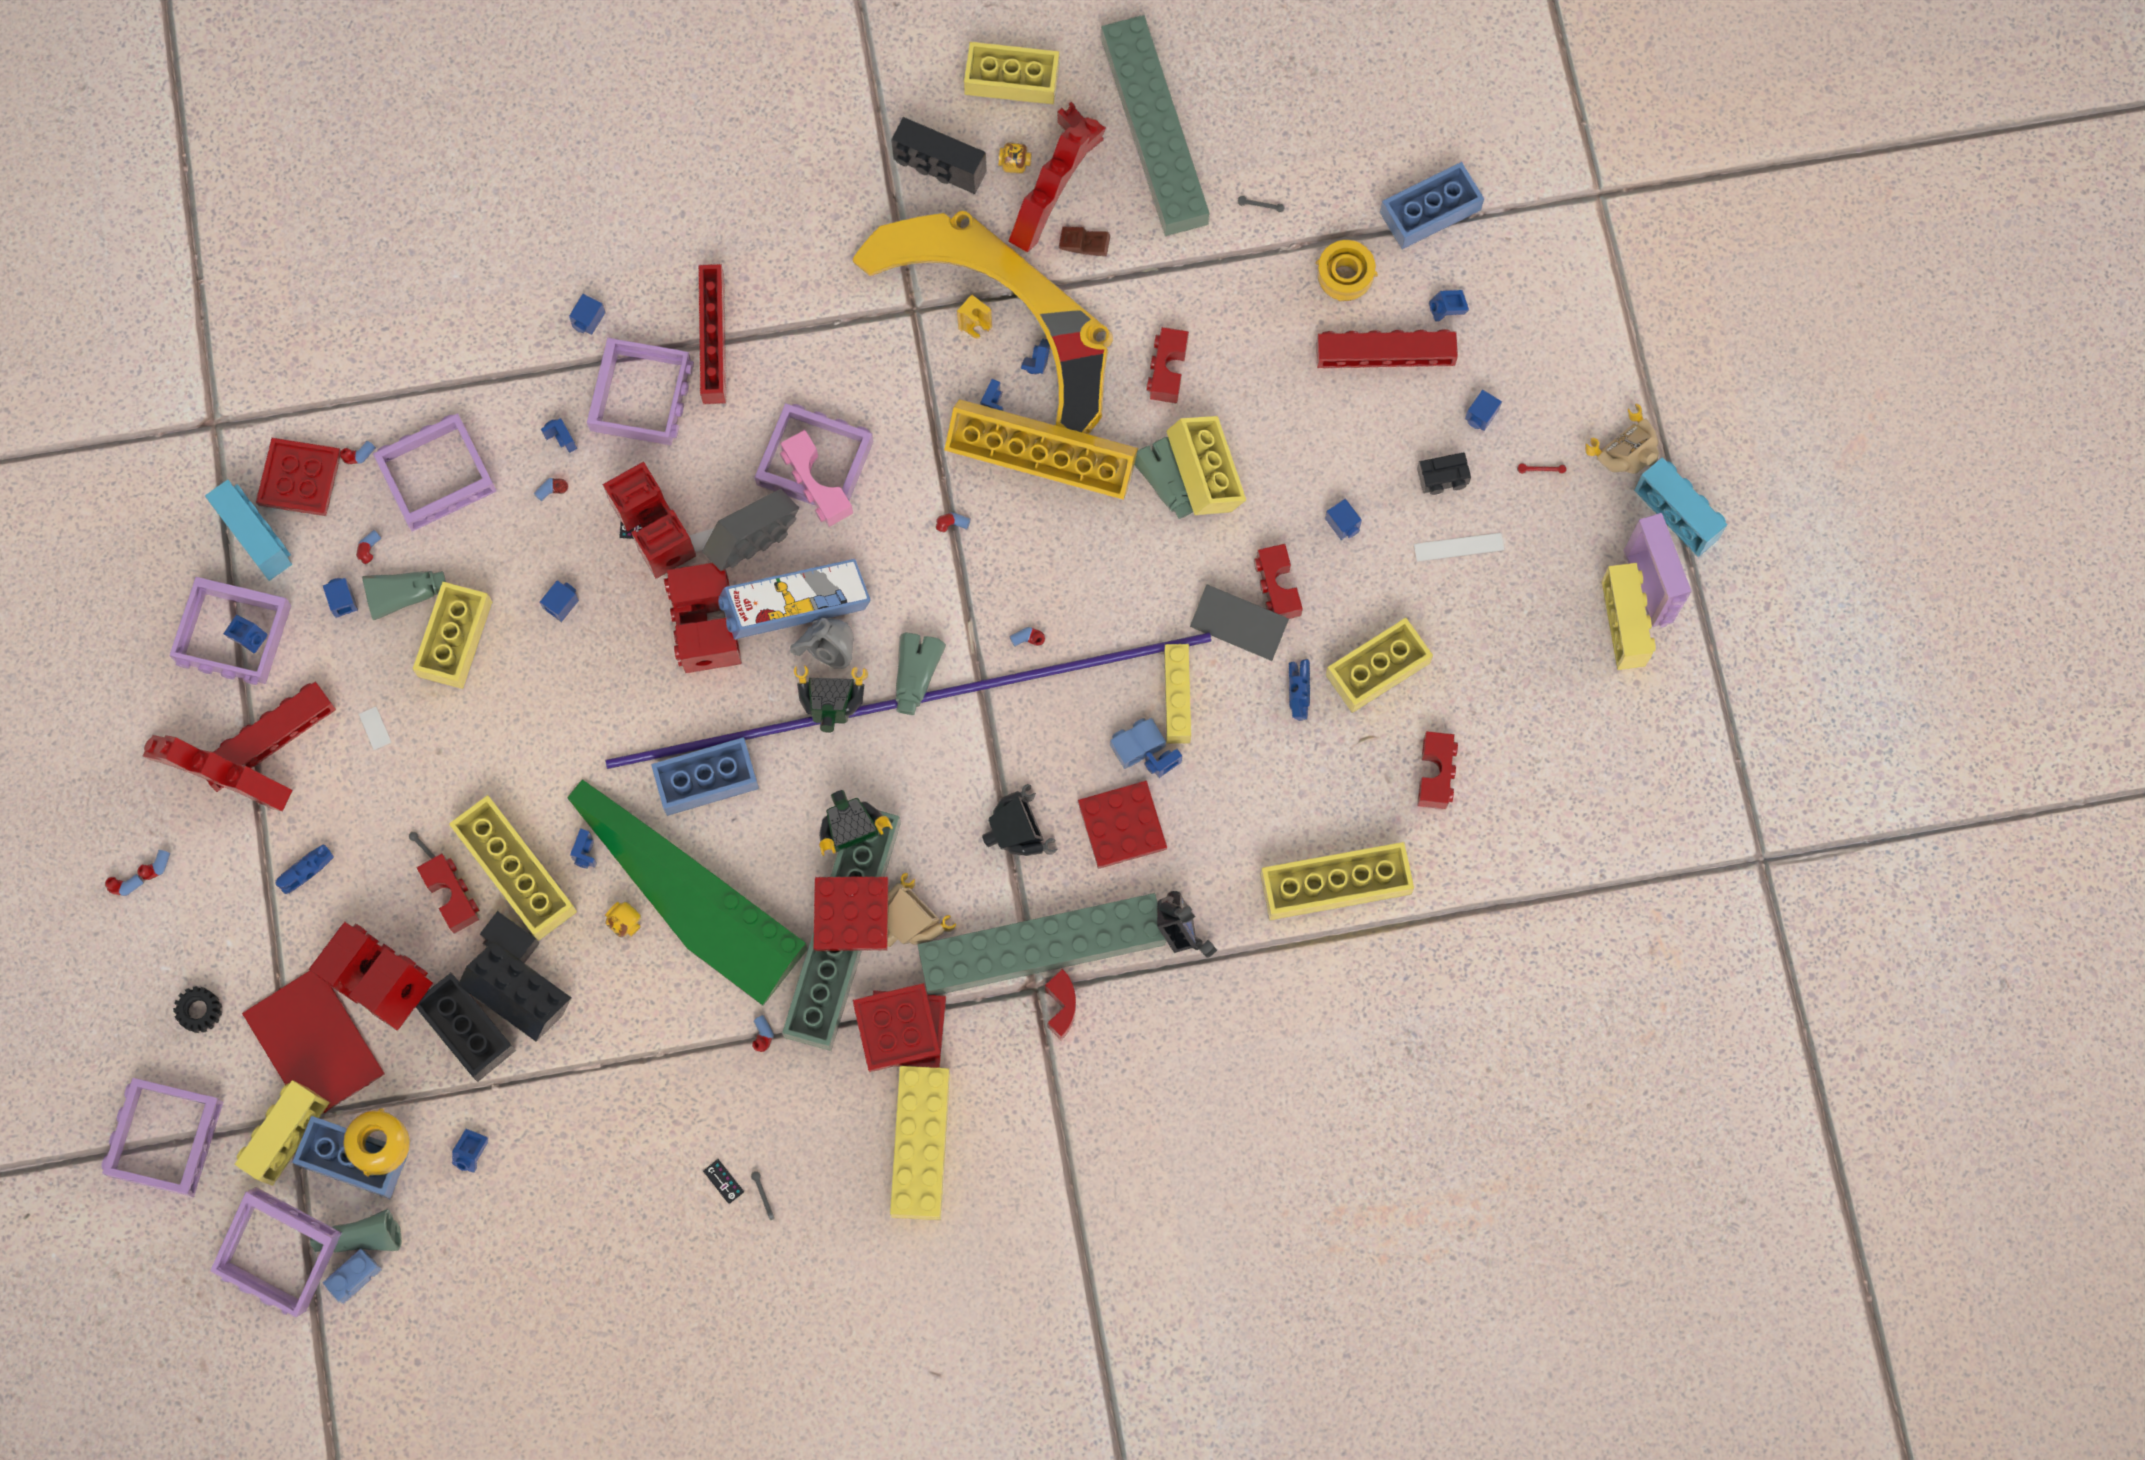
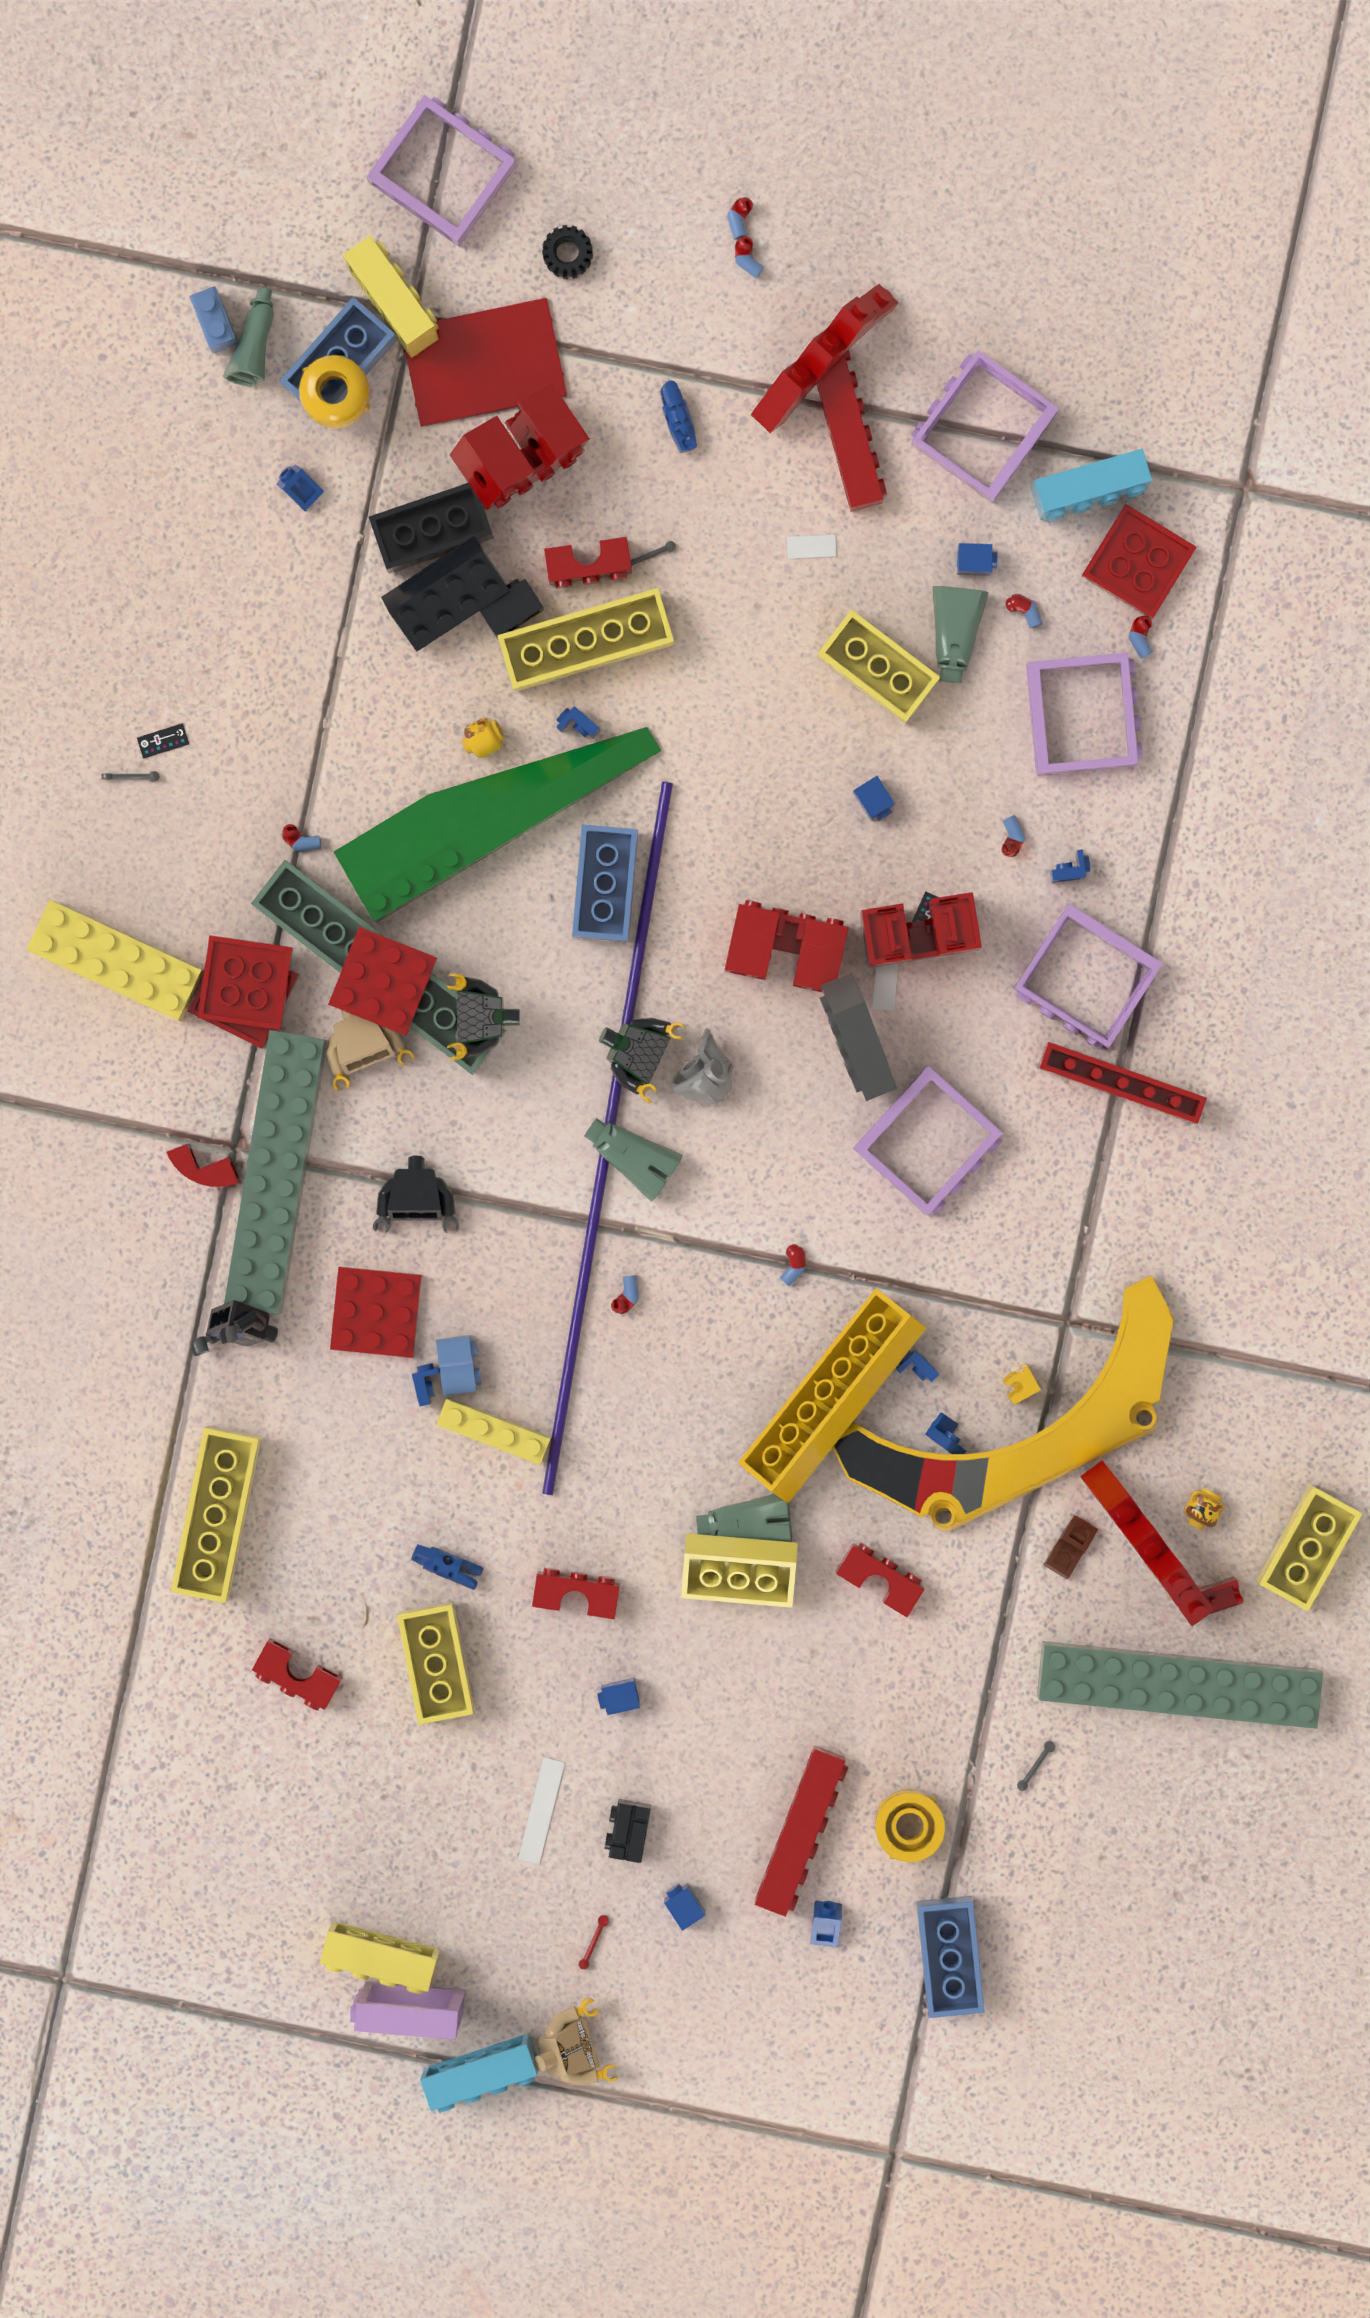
camera: 115 degrees right, 15 degrees up
lavender window [210,1187,342,1317] -> none
blue bracket [223,615,267,653] -> none
blue brick [569,294,606,335] -> none
brick [718,559,871,640] -> none
bright pink arch [780,430,853,527] -> none
black brick [891,117,987,194] -> none
dark grey sticker [1190,584,1289,661] -> none

